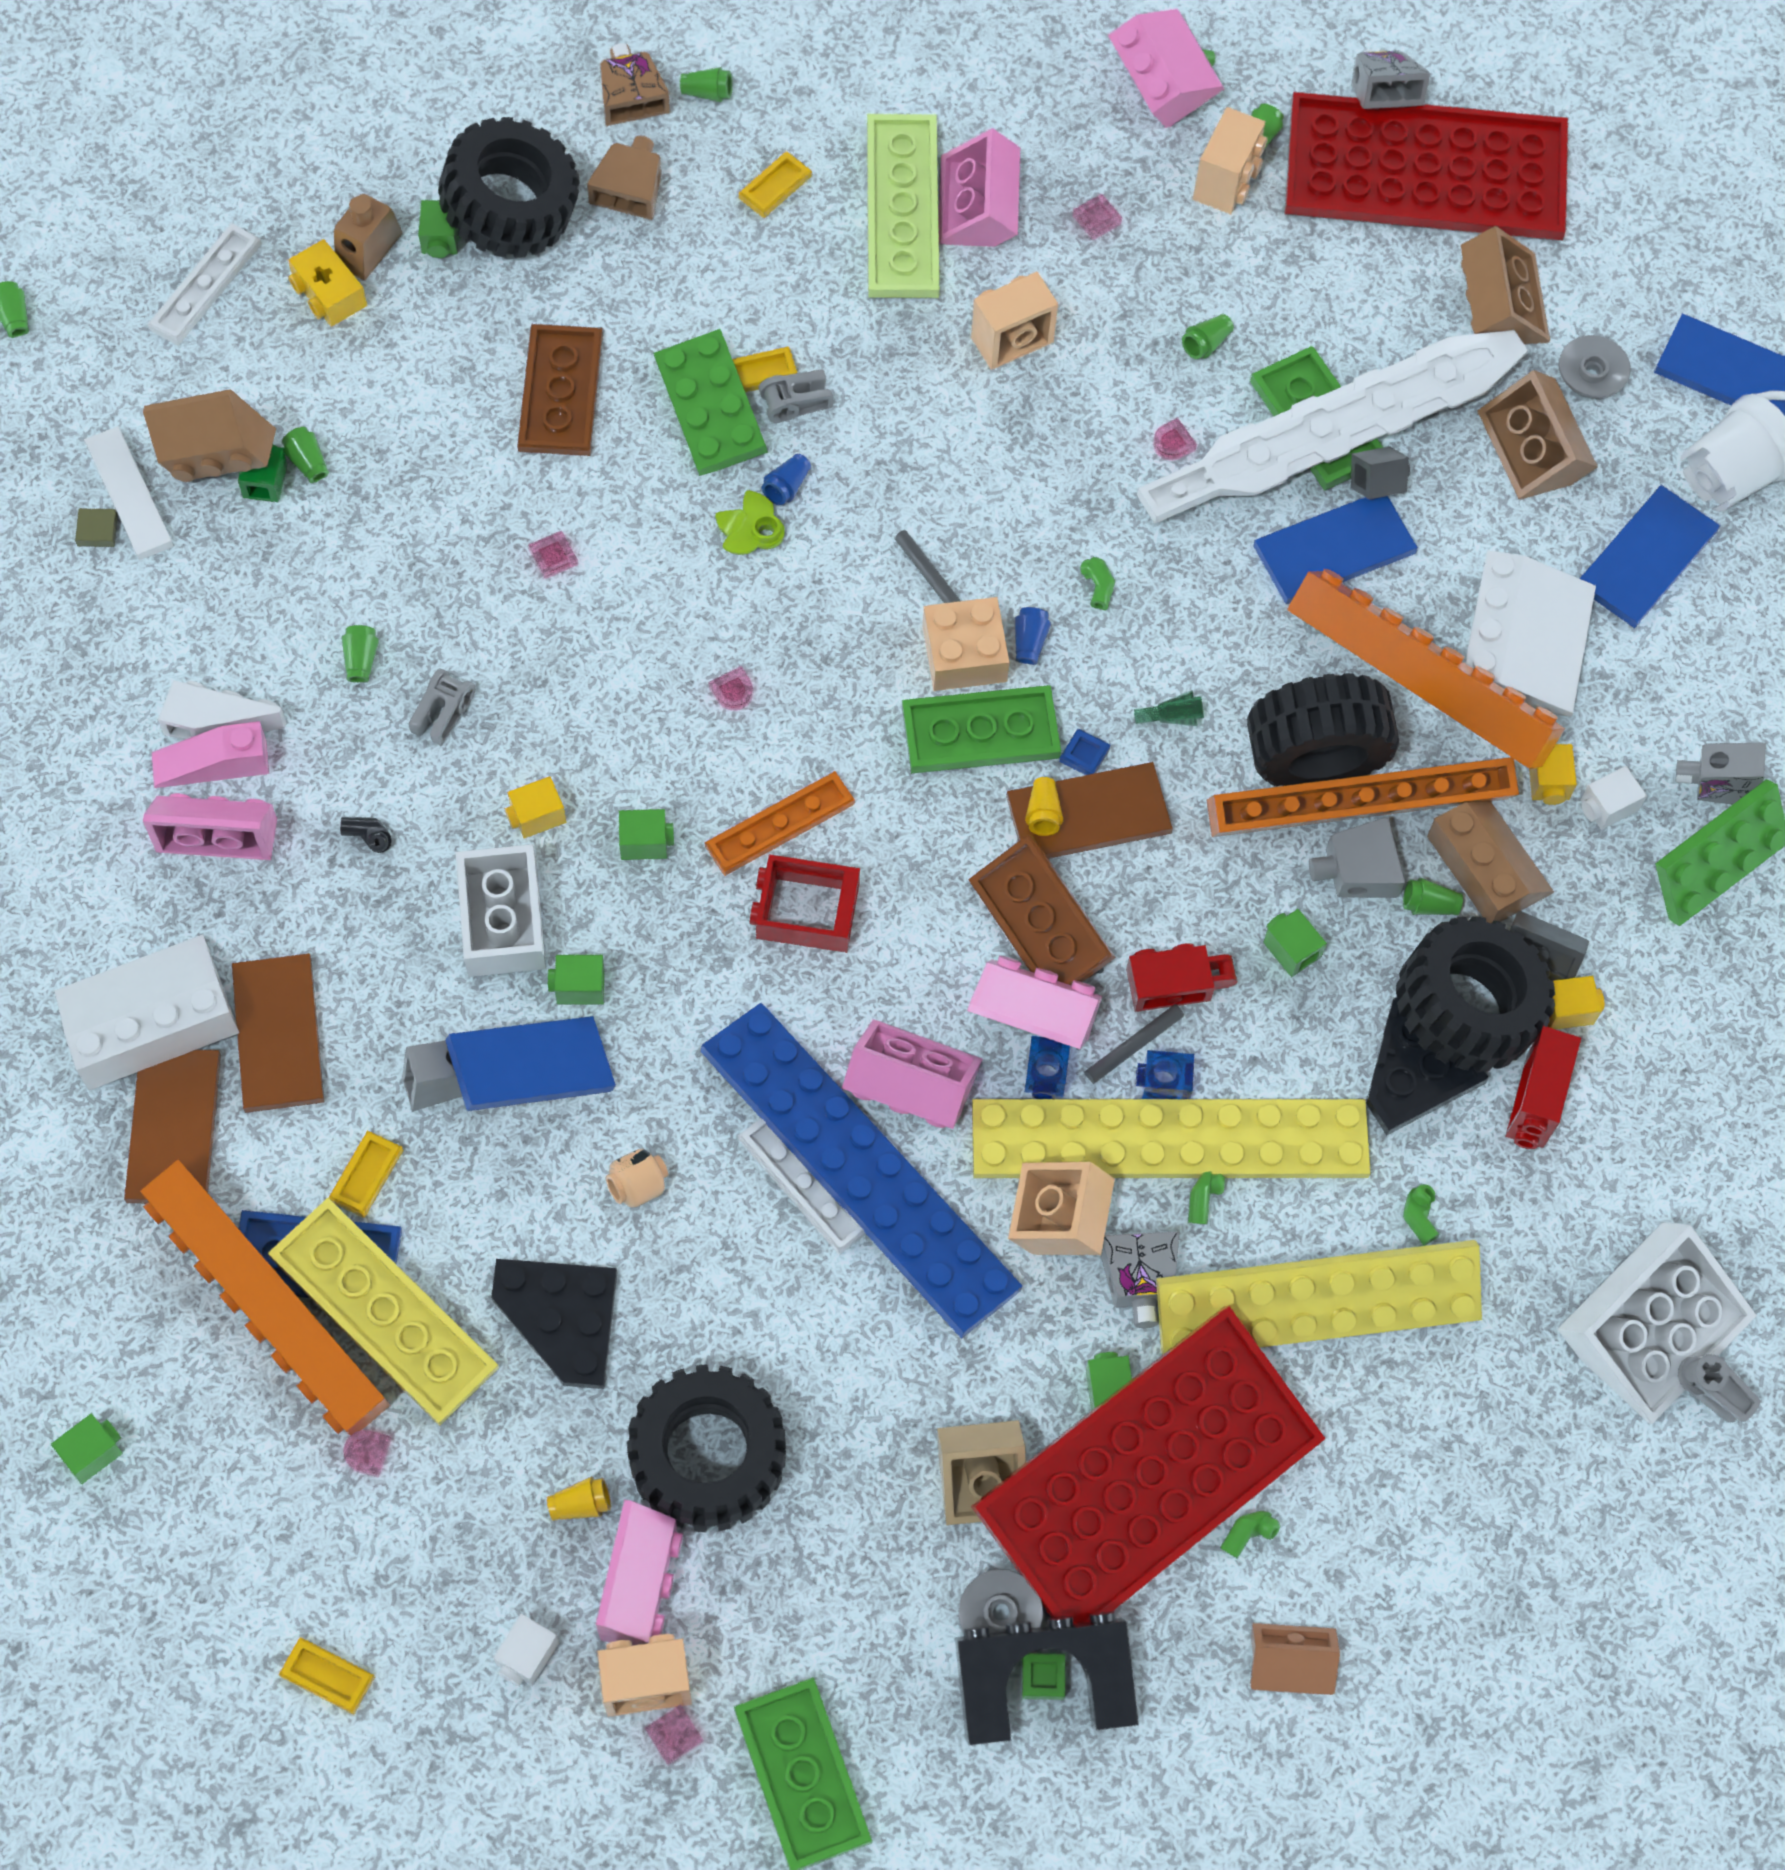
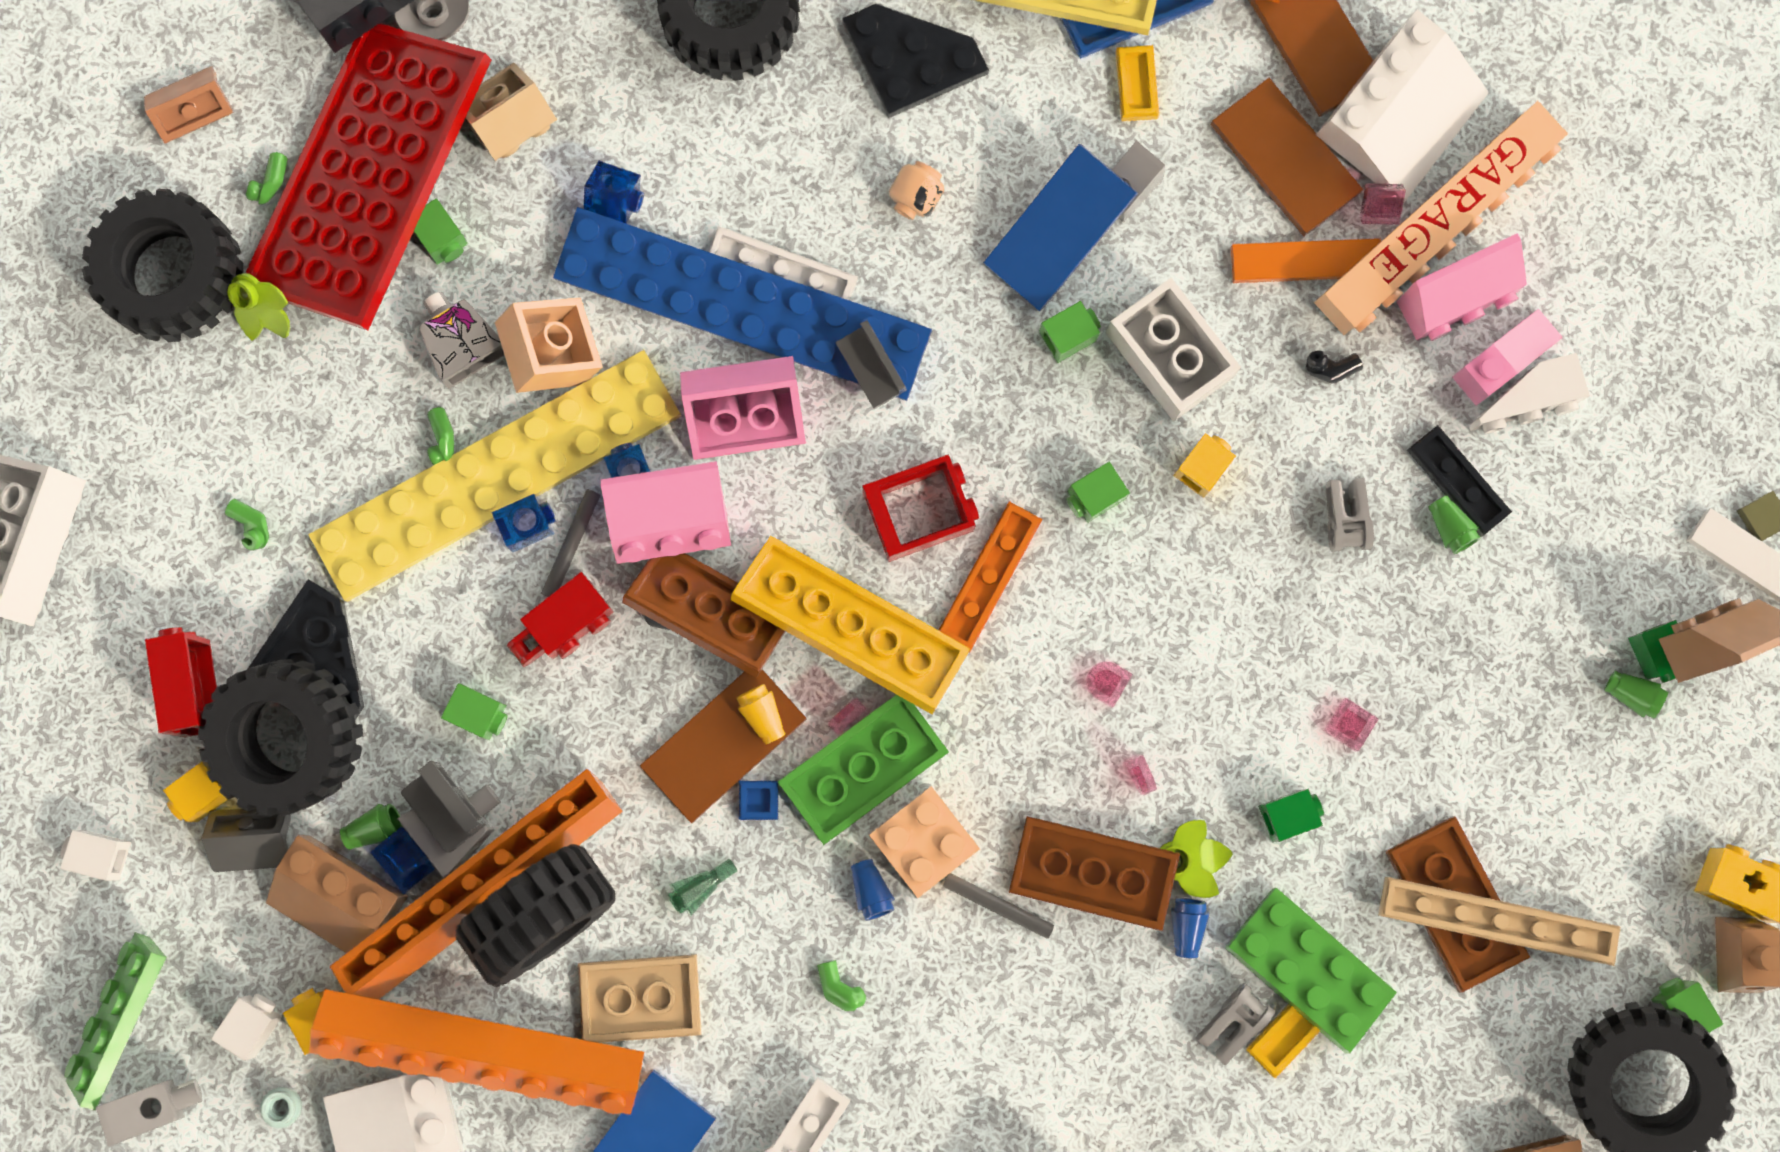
camera: 150 degrees right, 15 degrees up
light yellow plate [1156,1240,1482,1355] -> none
none -> white brick [60,830,131,881]
none -> black tyre [82,188,244,342]
none -> lime plate [227,273,290,341]
none -> light aqua plate [260,1087,302,1128]
none -> clear blue brick [370,827,434,895]
none -> dark grey panel [401,761,486,853]
none -> tan tile [578,954,702,1043]
none -> clear blue brick [584,160,644,224]
none -> yellow plate [730,536,970,715]
none -> clear pink tile [828,698,866,736]
none -> dark grey panel [835,320,907,409]
none -> dark orange tile [1009,816,1180,931]
none -> clear pink tile [1124,754,1157,796]
none -> orange tile [1230,238,1381,283]
none -> green brick [1258,788,1324,842]
none -> light nougat brick [1314,101,1568,335]
none -> clear pink tile [1360,183,1406,225]
none -> tan tile [1378,877,1621,966]
none -> black tile [1407,425,1512,537]

